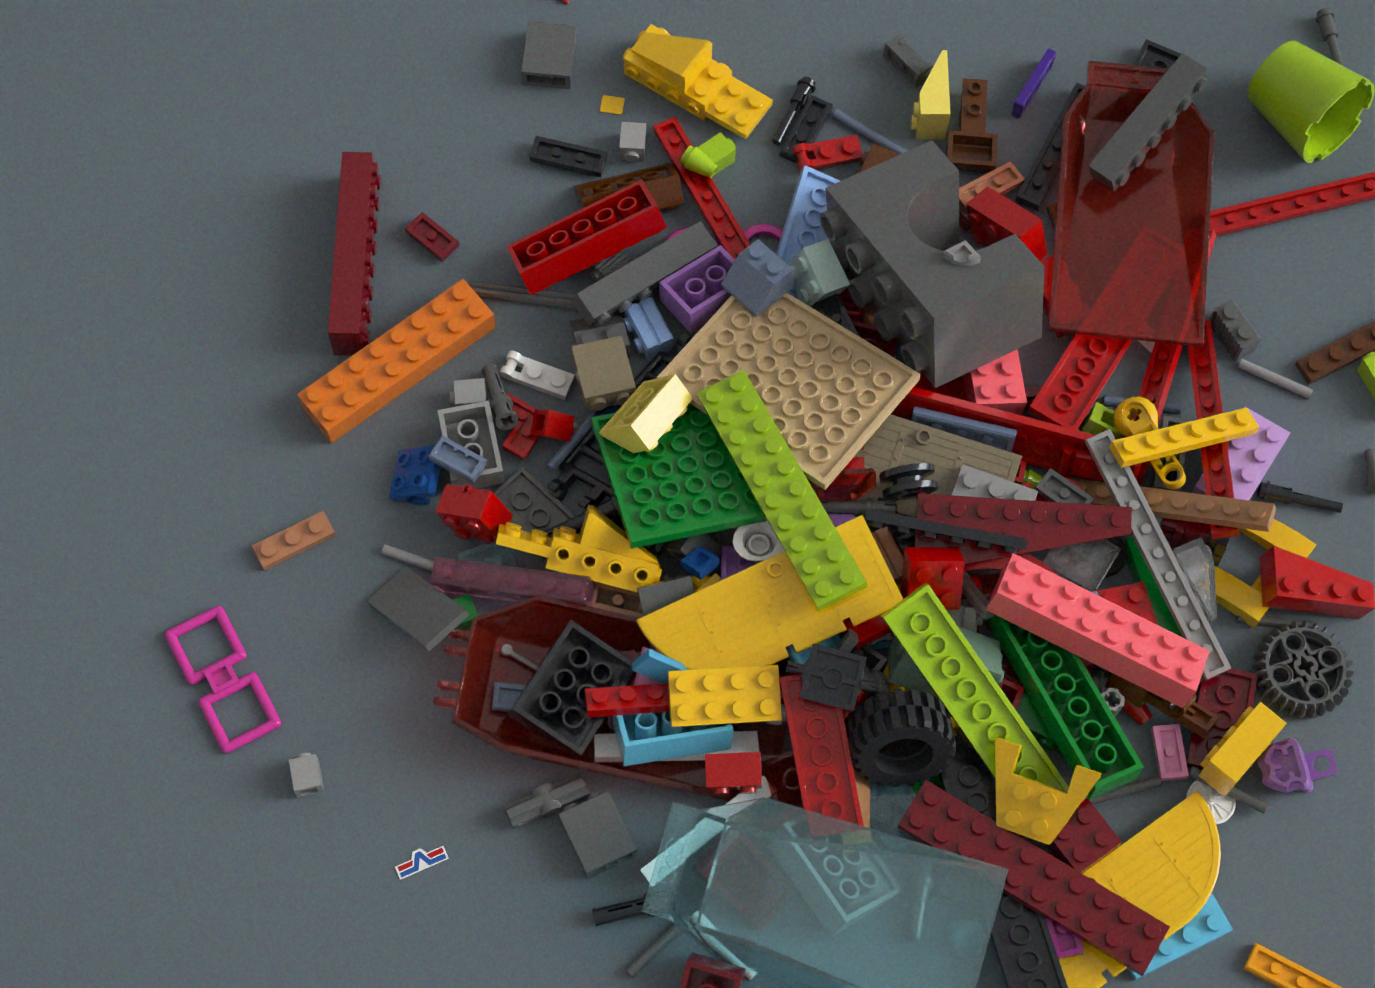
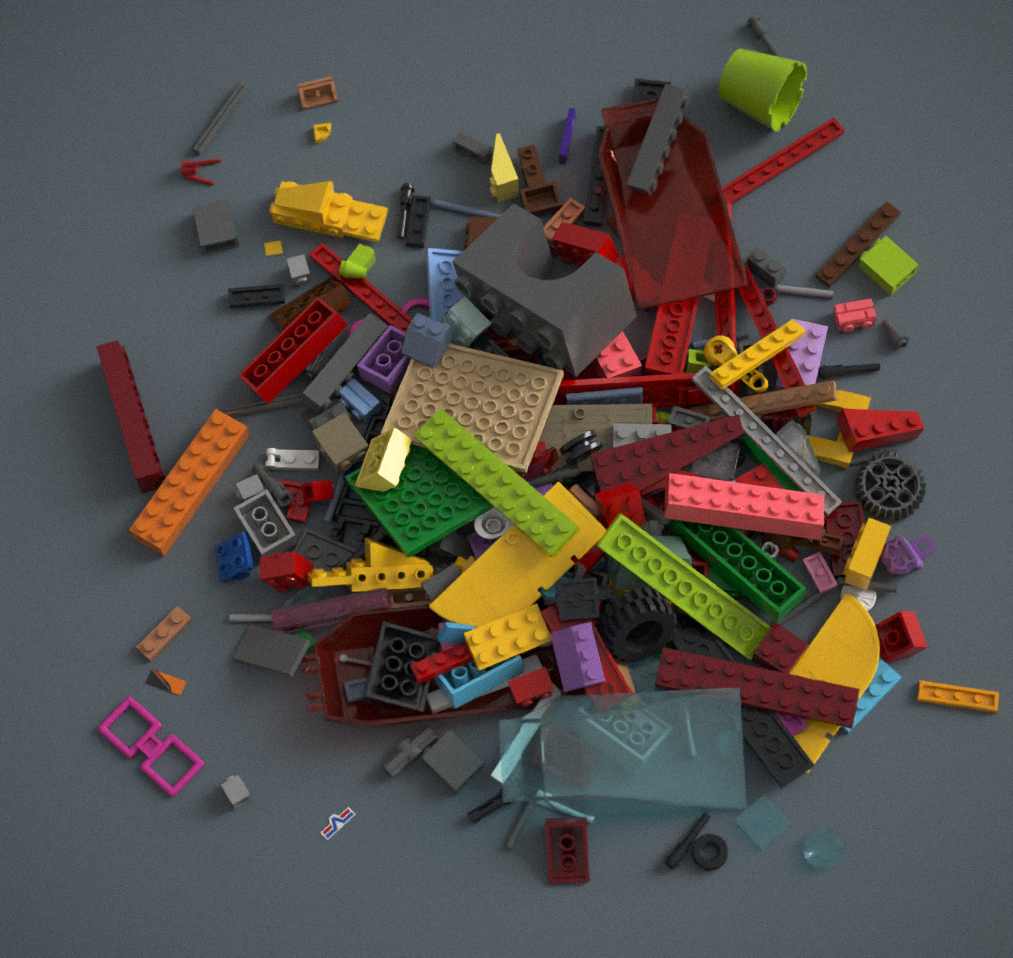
camera: 15 degrees left, 0 degrees up
dark red plate [405,212,459,262] -> none
sand blue plate [428,435,487,484] -> none
blue plate [681,546,720,580] -> none
red plate [792,135,863,172] -> none
black plate [863,509,1028,554] -> none
light grey tile [943,240,980,266] -> none
yellow wing [995,737,1102,845] -> none
none -> sticker [146,669,186,695]
none -> medium lavender slope [550,622,605,692]
none -> dark red plate [760,287,777,306]
none -> coral brick [833,298,876,332]
none -> red slope [875,611,928,664]

